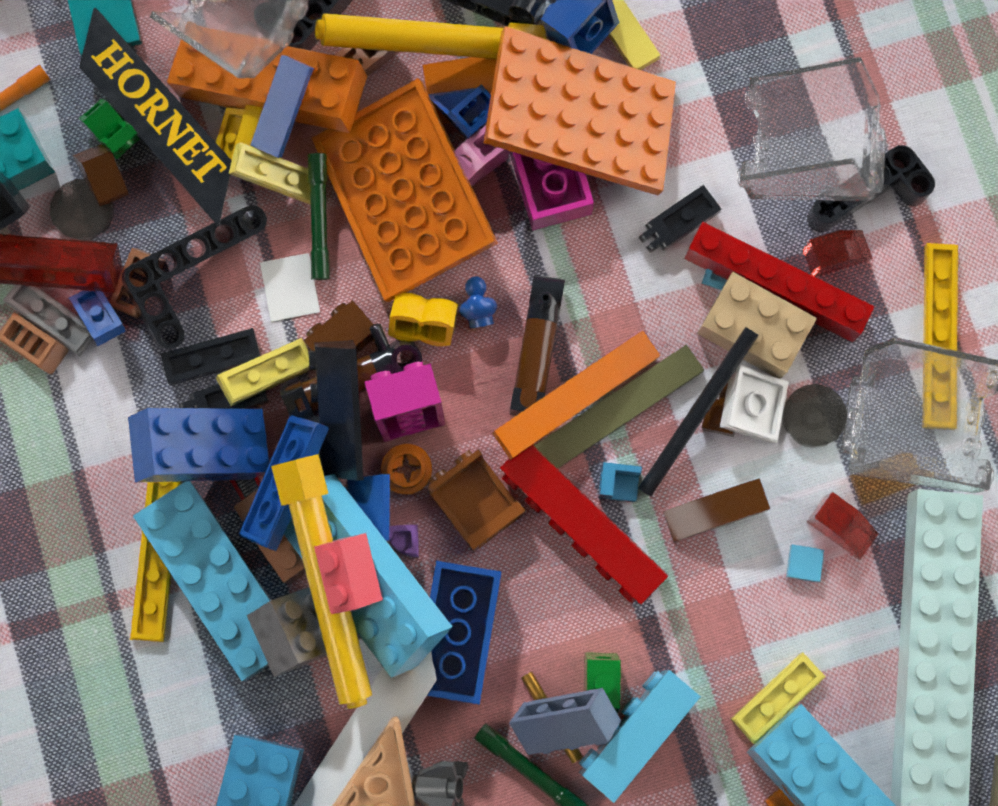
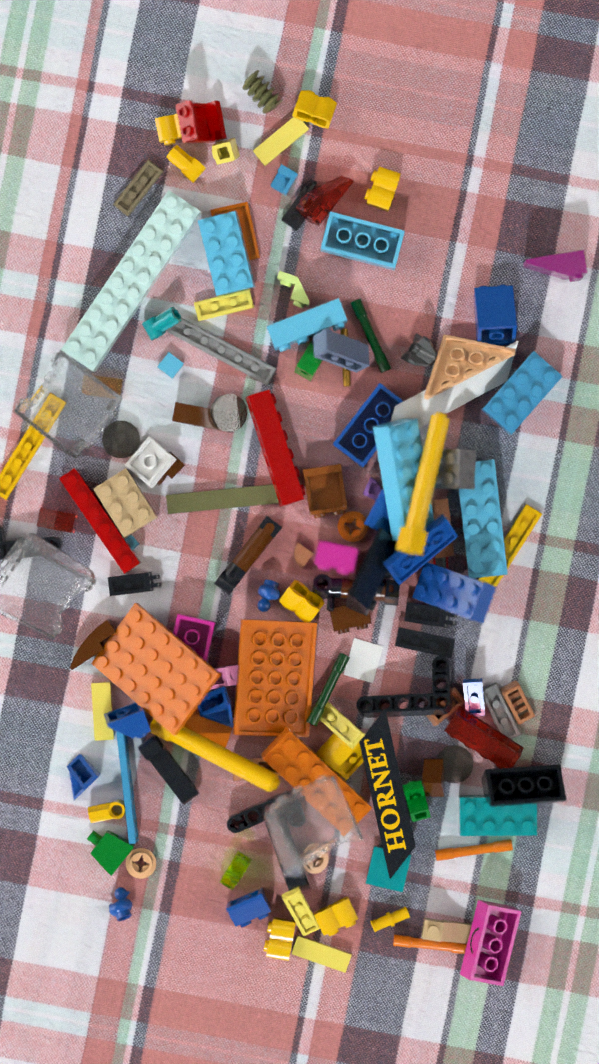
camera: 150 degrees left, 10 degrees up
light yellow tile [216,338,309,406] -> none
tile [250,55,314,158] -> none
coral brick [314,533,383,614] -> none
orange tile [492,330,661,460] -> none
dark azure panel [598,462,642,502] -> none
black piece [638,326,759,497] -> none
clear red slope [807,492,879,560] -> none
none -> reddish brown slope [70,619,116,670]
none -> teal piece [142,307,182,341]
none -> light grey tile [166,318,276,386]
none -> clear smoke tile [210,394,247,432]
none -> yellowish green slope [277,271,310,308]
none -> nougat tile [294,542,313,569]

